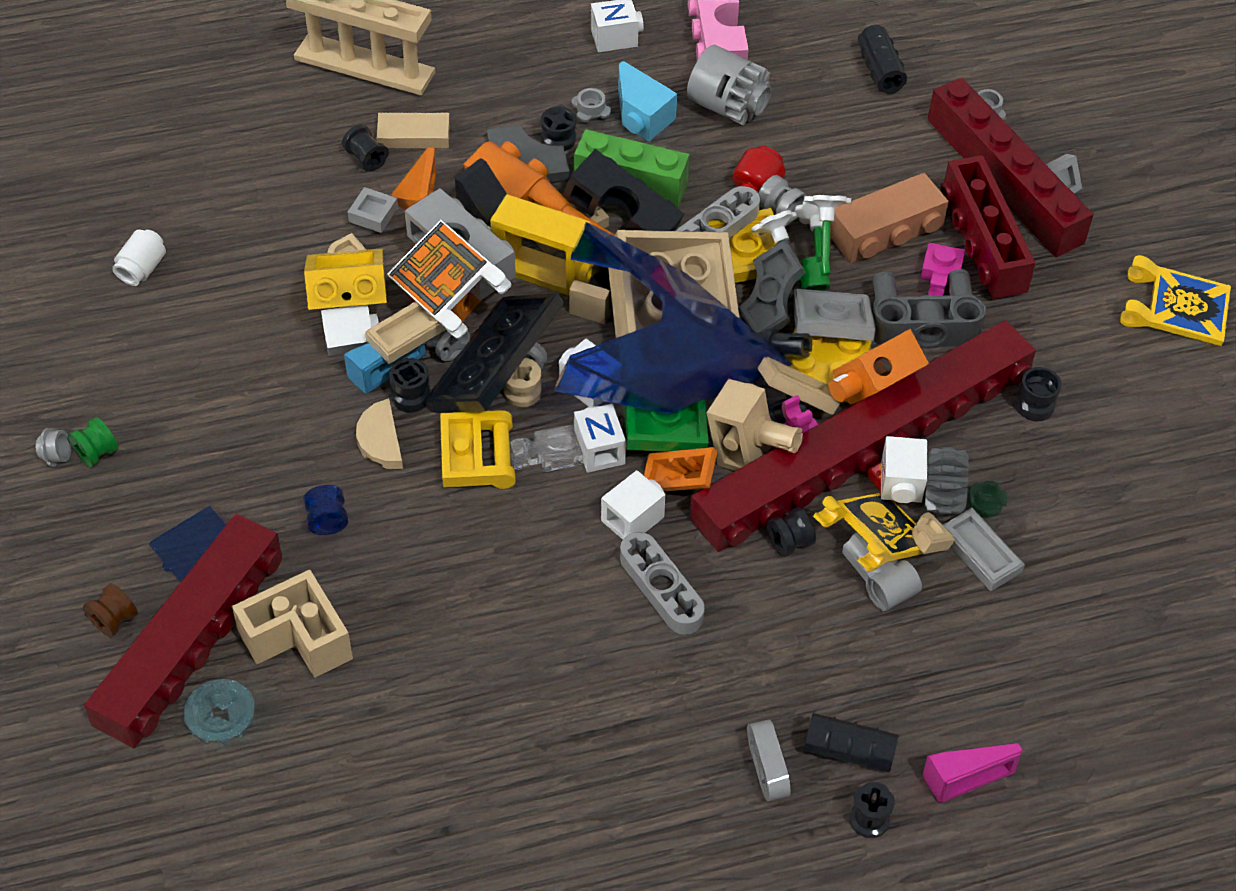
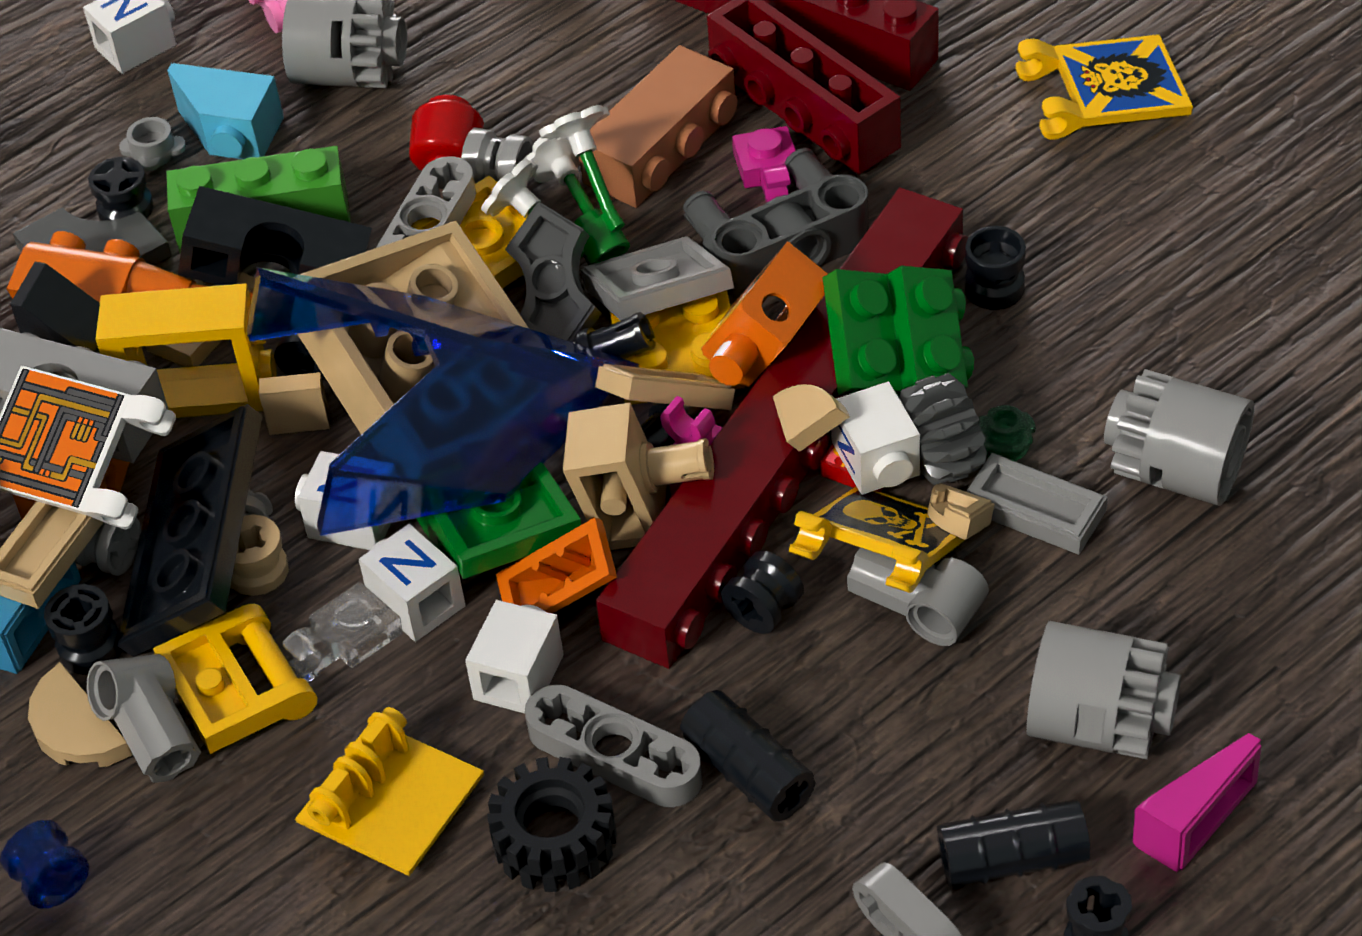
camera: 20 degrees left, 5 degrees down
none -> light grey piece [87,654,201,783]
none -> yellow hinge [295,707,484,876]
none -> black tyre [487,757,617,892]
none -> black axle [680,690,816,822]
none -> tan tile [772,384,850,451]
none -> green plate [823,265,974,397]
none -> light grey gear [1027,621,1181,759]
none -> light grey gear [1104,369,1254,506]

